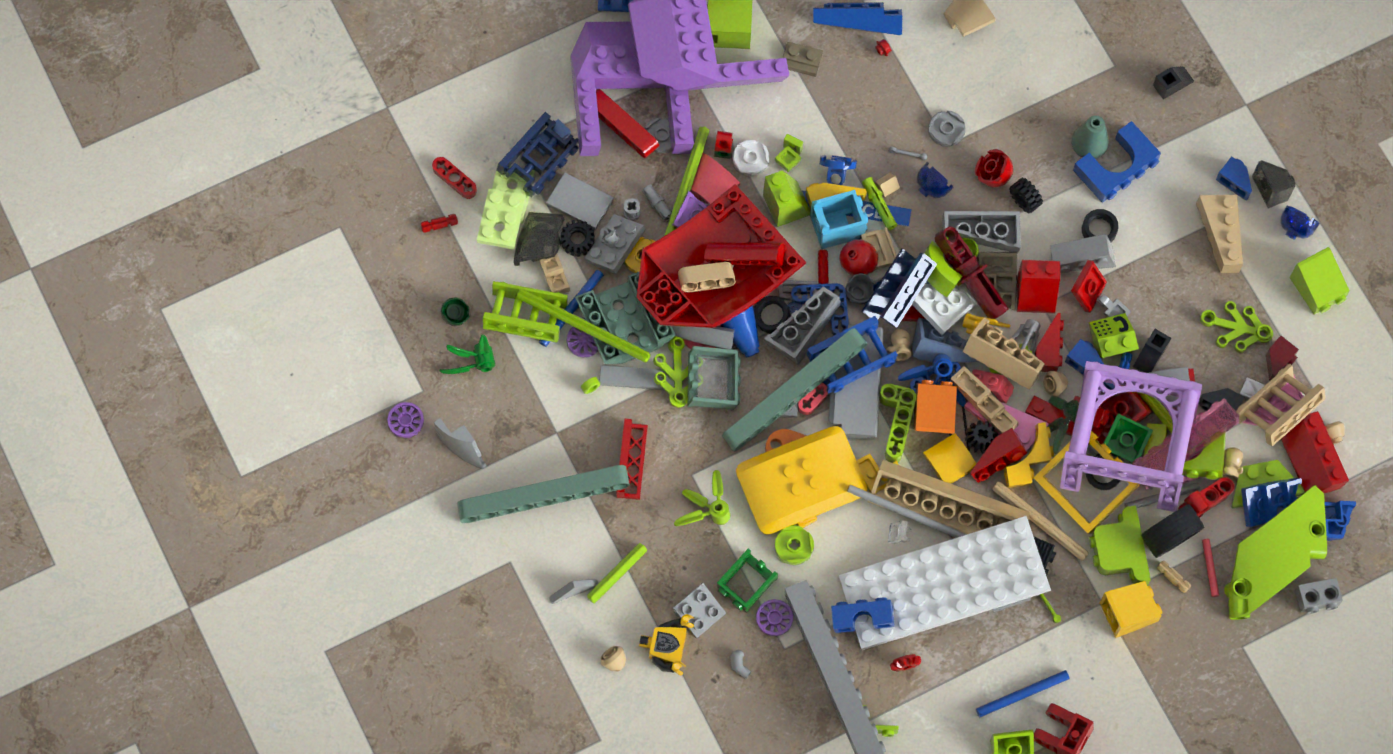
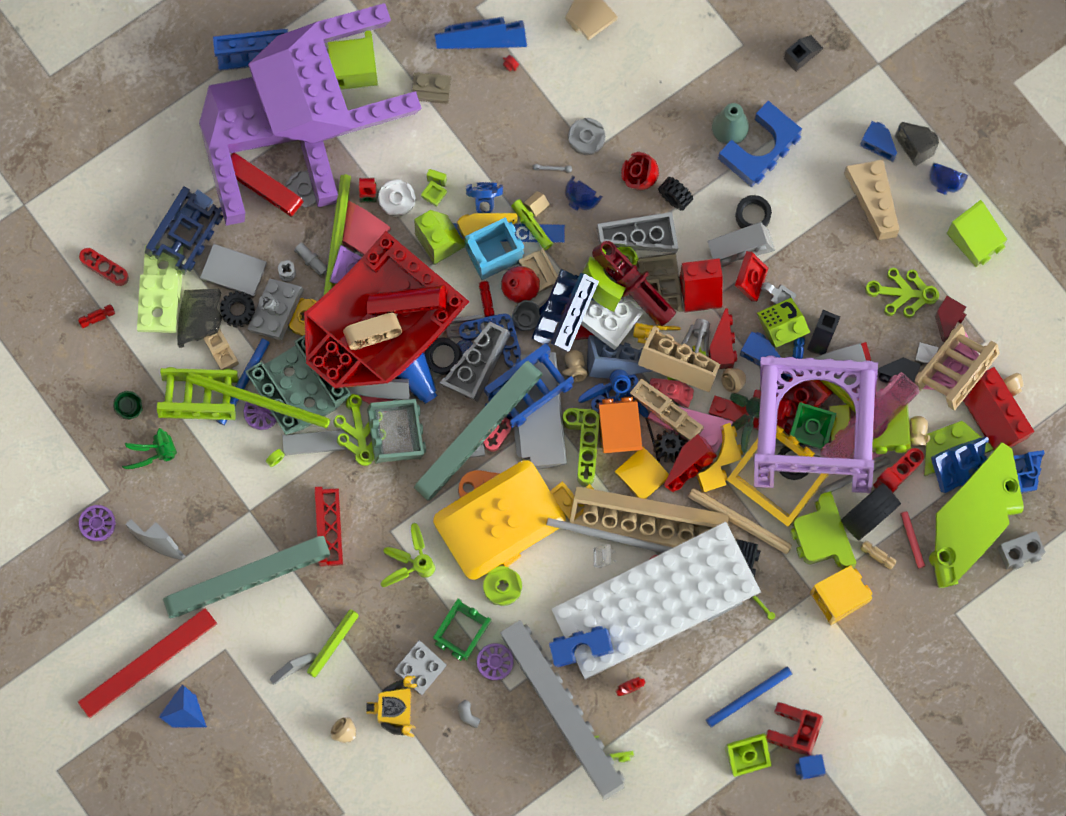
camera: 10 degrees left, 5 degrees up
none -> red tile [78,608,217,718]
none -> blue slope [159,685,207,728]

